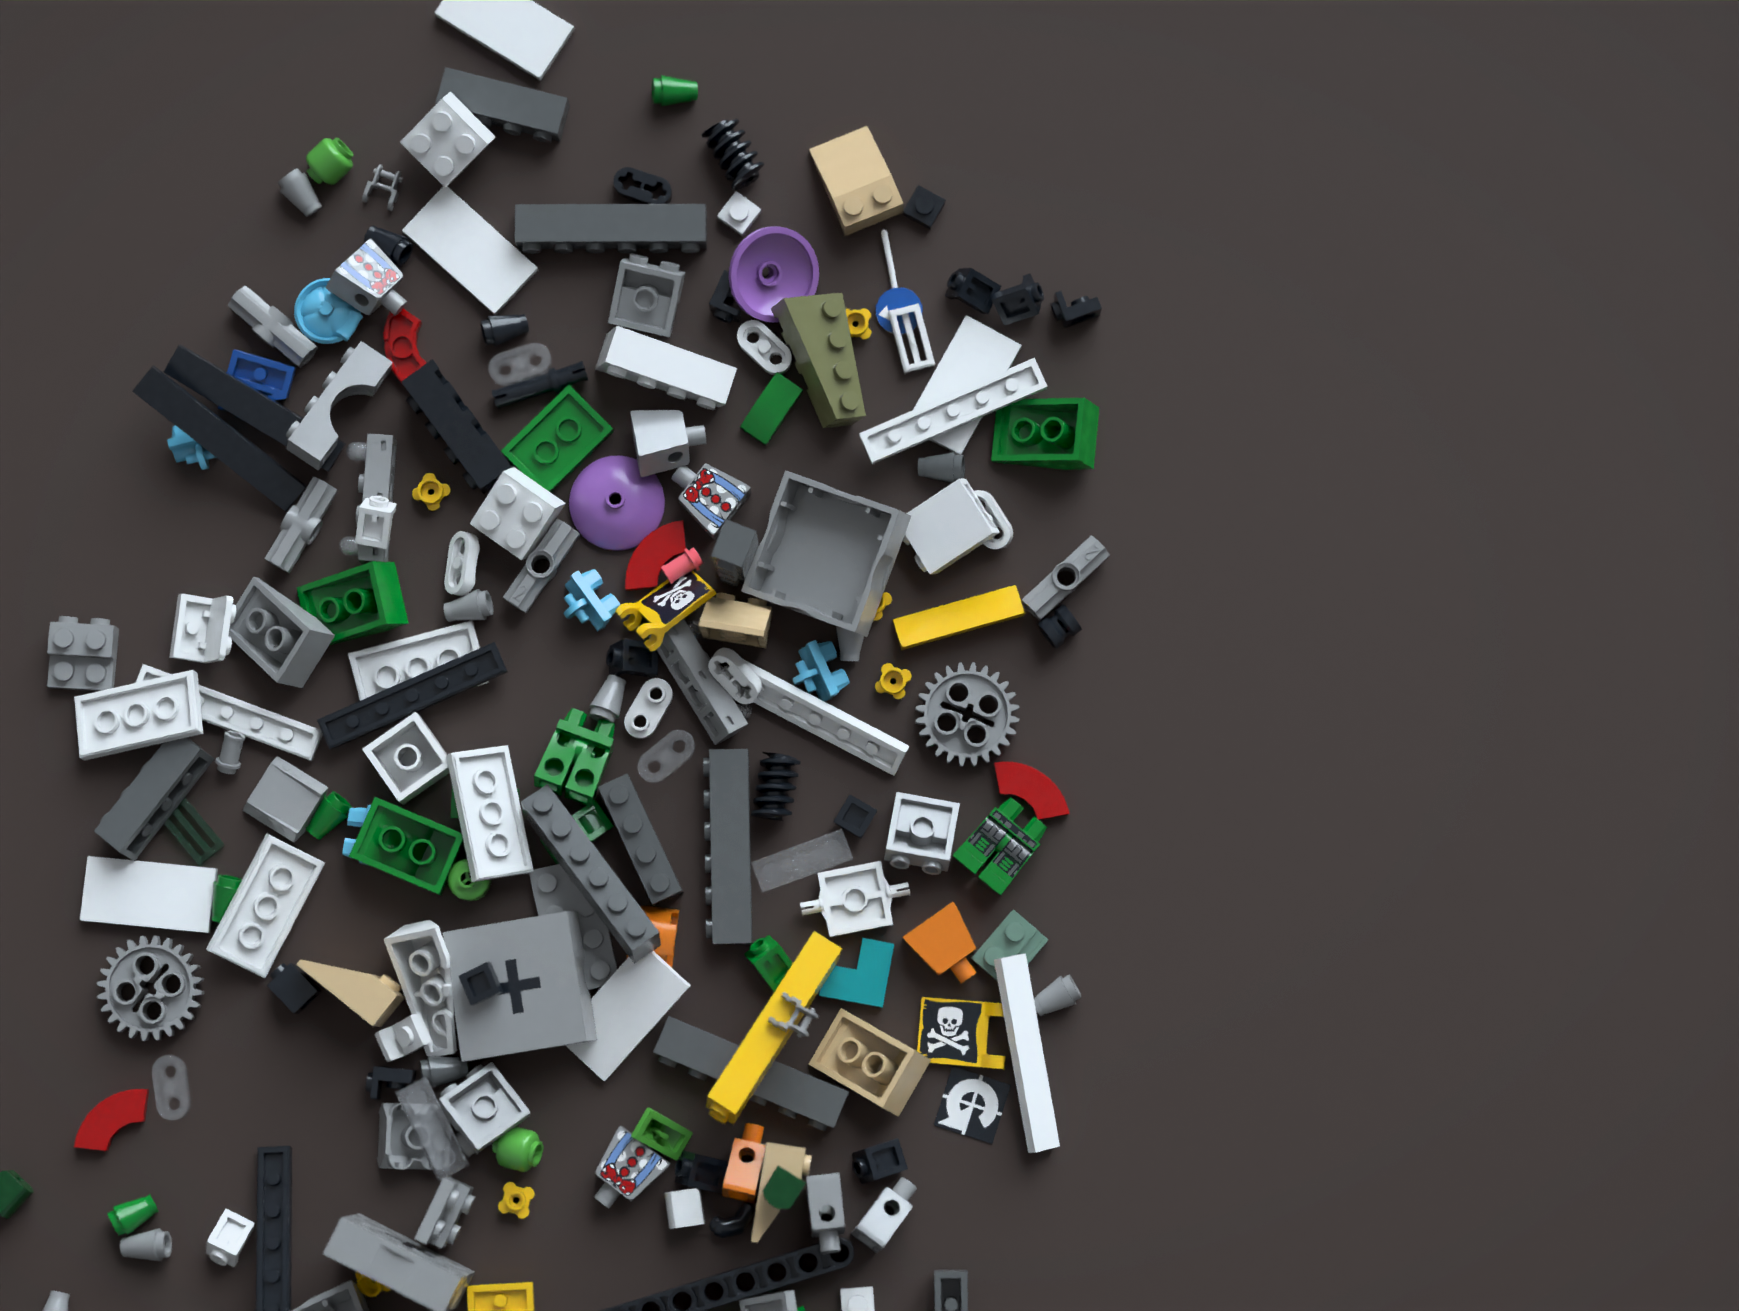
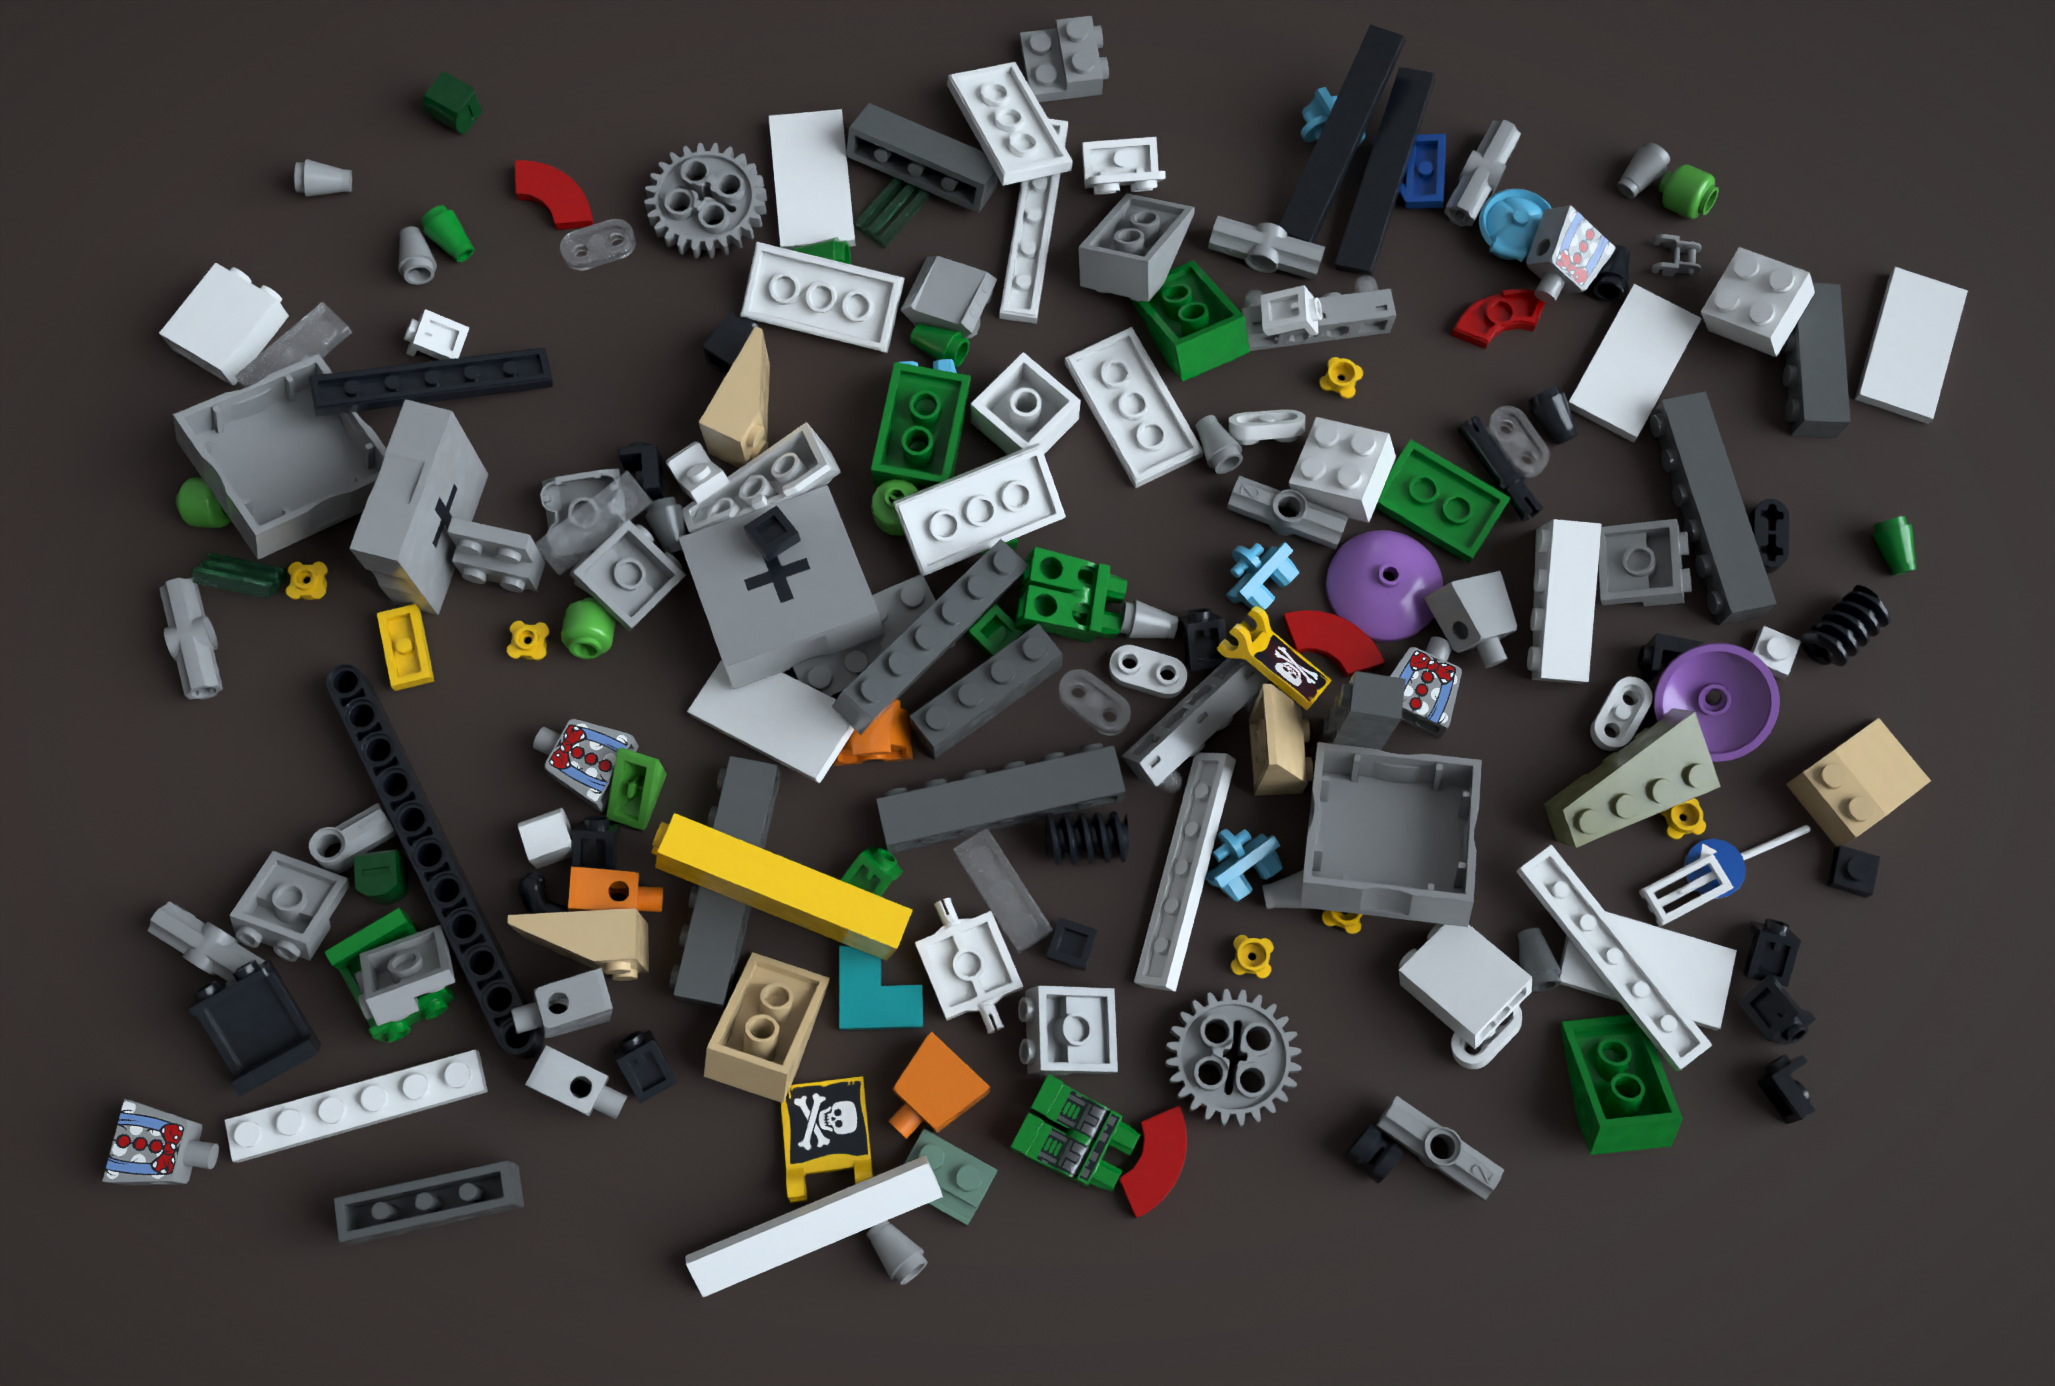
camera: 75 degrees right, 10 degrees down
light grey pin [215,731,245,774] -> none
arch [286,341,393,471] -> none
black tile [317,642,508,750] -> none
black wedge [401,359,512,494] -> none
coral pin [661,547,704,584] -> none
white beam [708,648,763,704] -> none
green slope [740,372,803,446] -> none
dark green piece [762,1165,806,1209] -> none
light grey piece [768,992,819,1038] -> none
yellow slope [893,585,1025,650] -> none
sticker [934,1066,1011,1144] -> none

